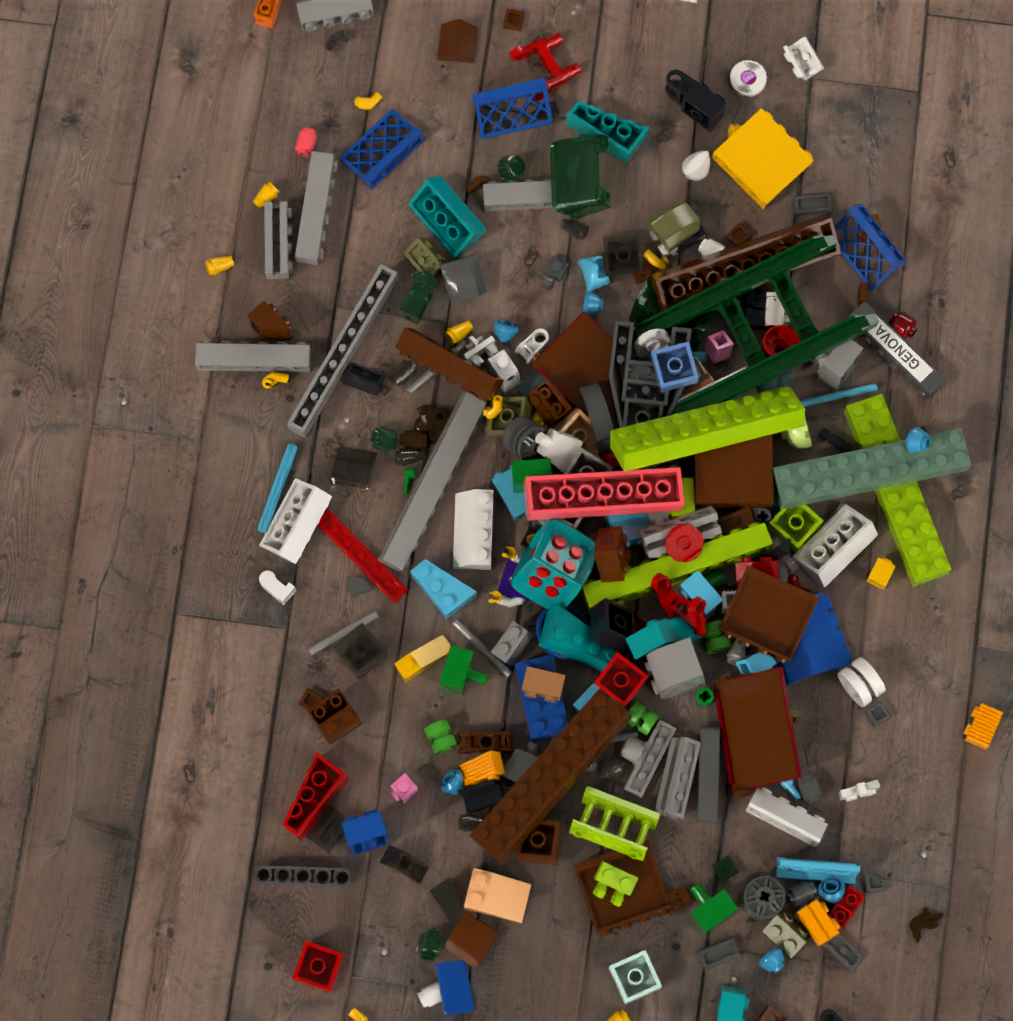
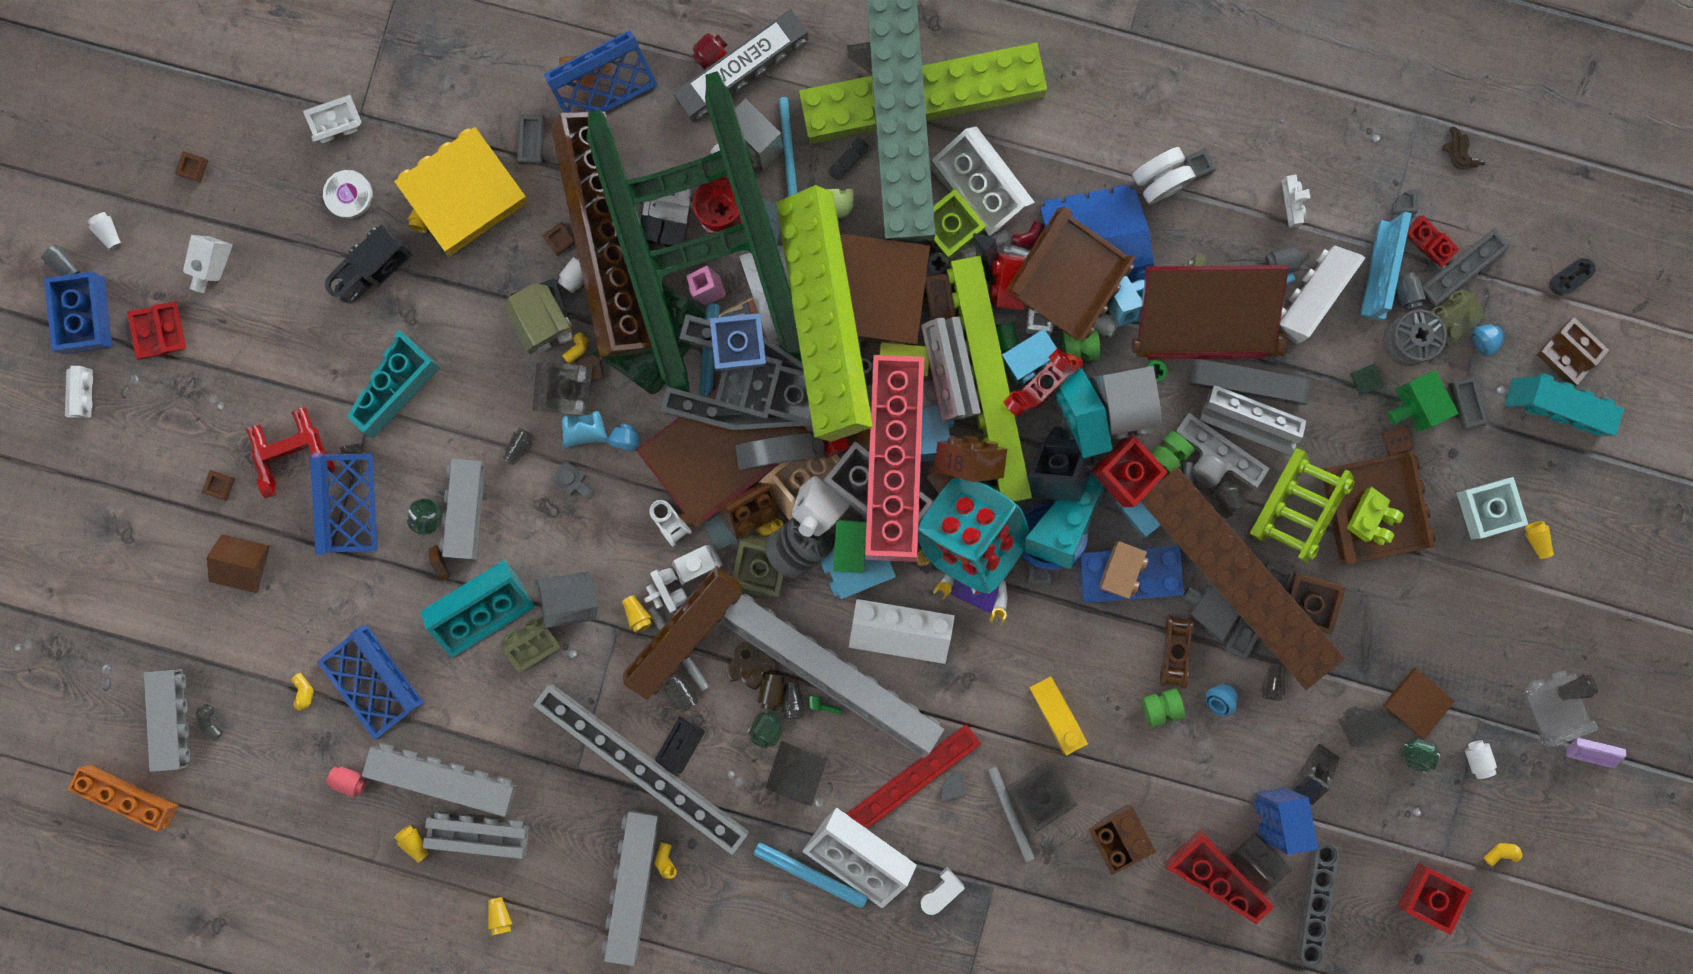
camera: 80 degrees left, 10 degrees up
reddish brown slope [247,301,293,340] -> none
reddish brown tile [298,688,325,710] -> none
bright pink brick [390,773,419,803] -> none
clear green piece [399,271,439,325] -> none
medium azure wedge [410,559,477,620] -> none
blue piece [435,960,474,1016] -> none
green brick [439,645,489,695] -> none
light grey bar [452,619,513,678] -> none
black panel [457,779,504,814] -> none
light orange brick [460,750,505,787] -> none
light nougat slope [464,868,531,923] -> none
yellow arm [483,395,503,419] -> none
light grey brick [491,621,534,667] -> none
dark azure cone [494,319,519,343] -> none
clear green windscreen [550,134,611,219] -> none
white tile [633,328,671,359] -> none
red tile [665,524,704,562] -> none
white piece [682,151,710,181] -> none
light orange brick [796,899,840,947] -> none
dark azure cone [818,877,845,903] -> none
reddish brown tile [857,283,868,306] -> none
yellow brick [866,557,896,590] -> none
dark azure cone [906,427,931,453] -> none
light orange brick [963,703,1003,750] -> none

